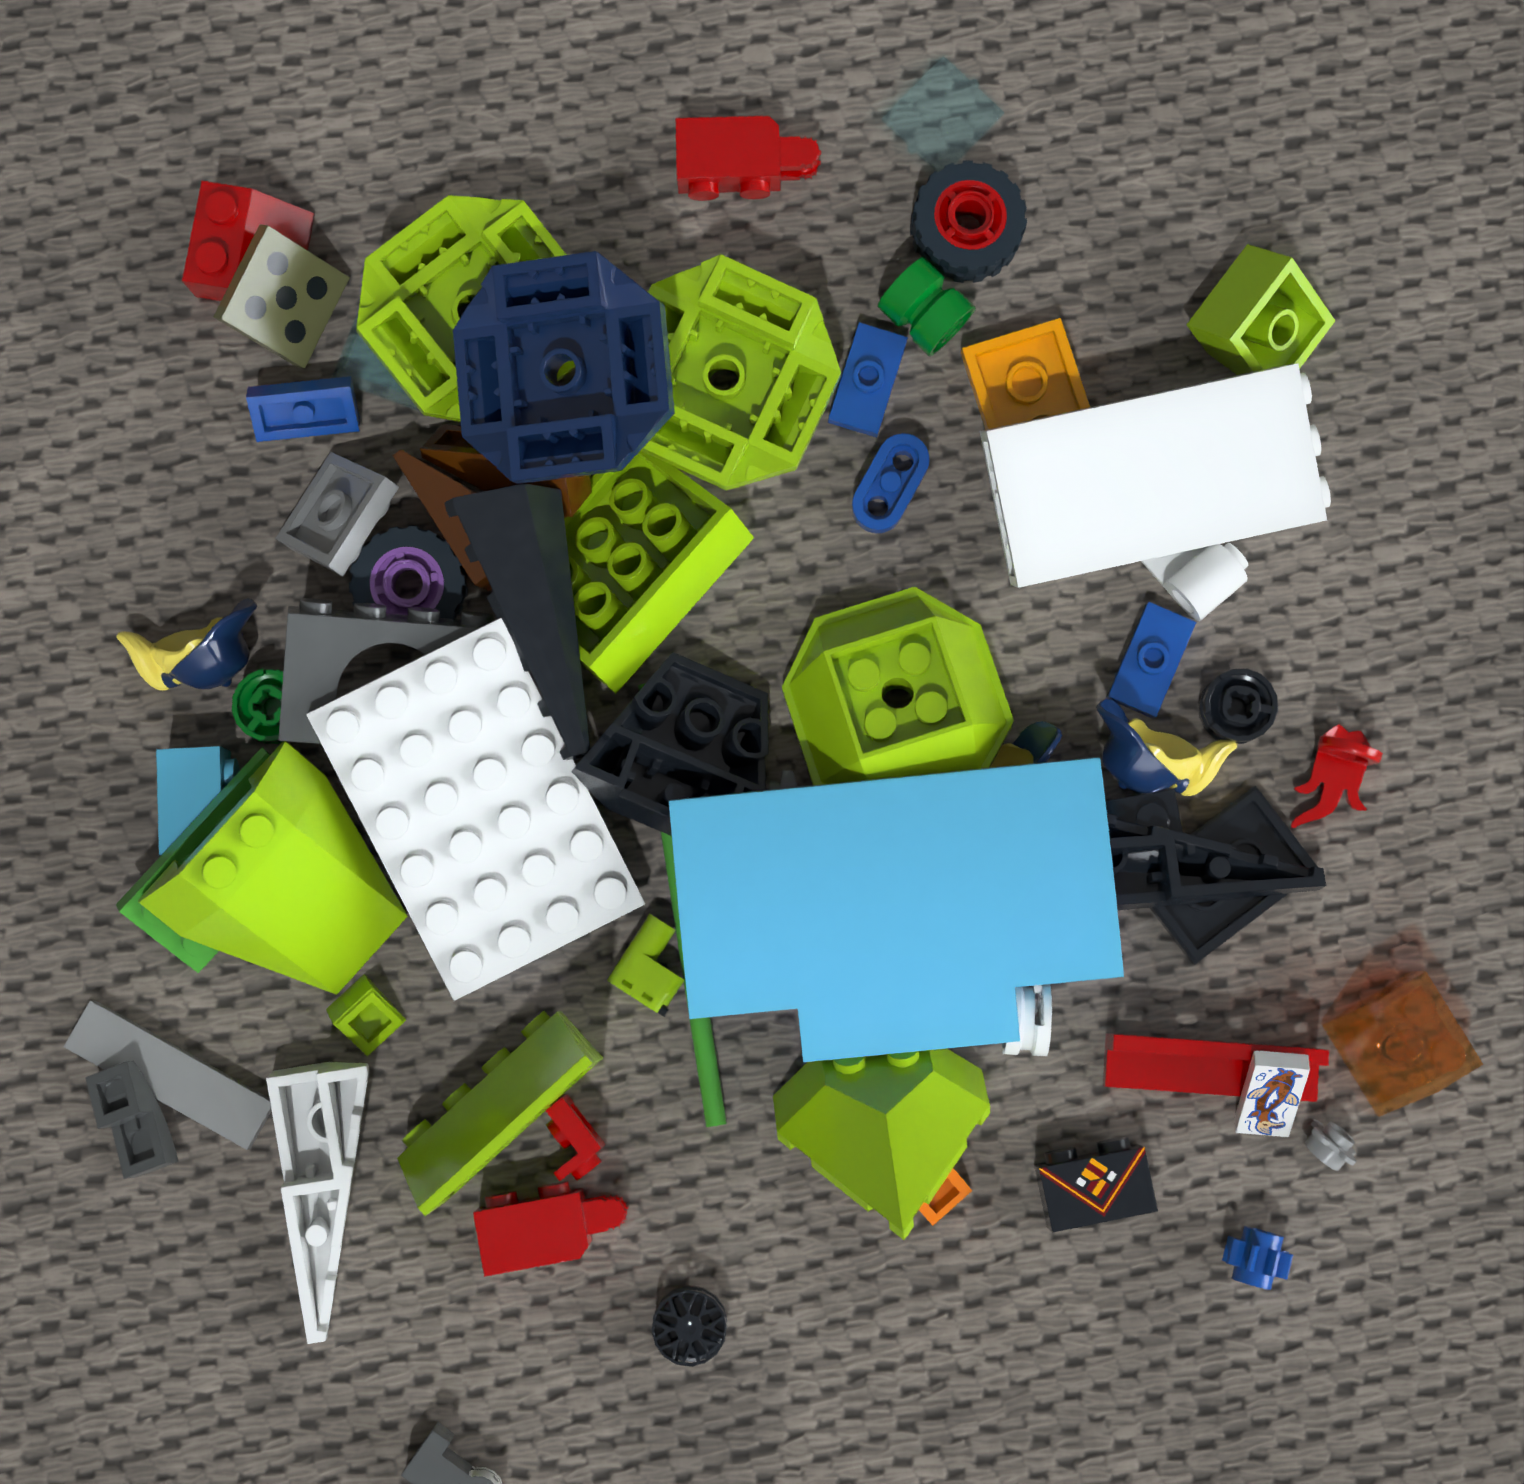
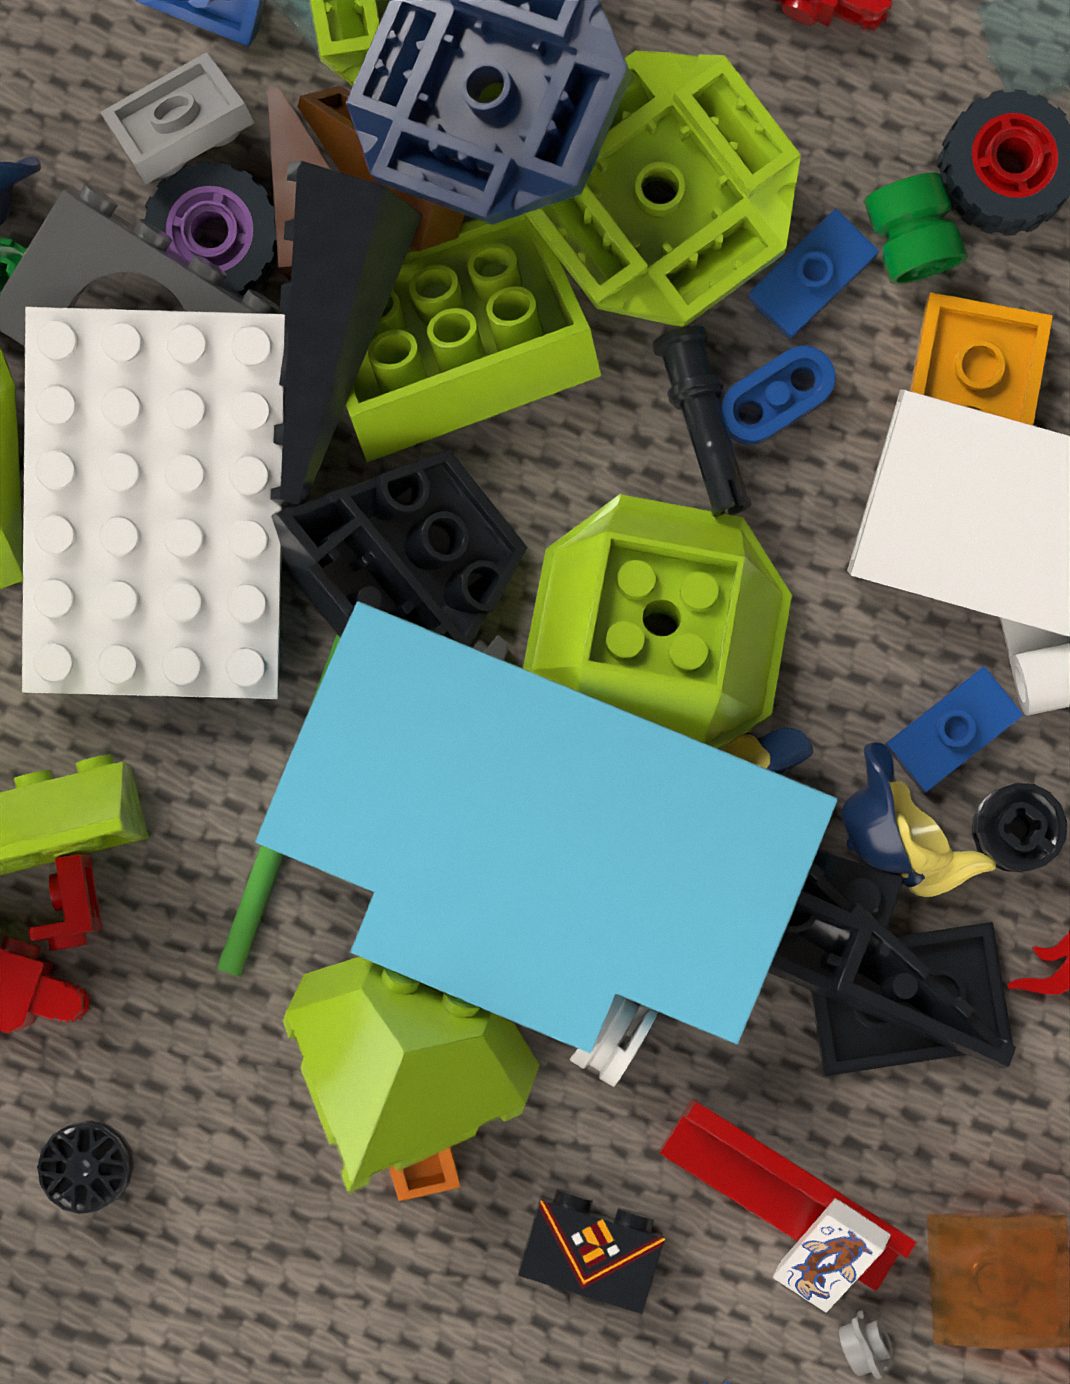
camera: 25 degrees right, 0 degrees up
lime piece [607,913,684,1017] -> none
none -> black pin [652,325,752,517]

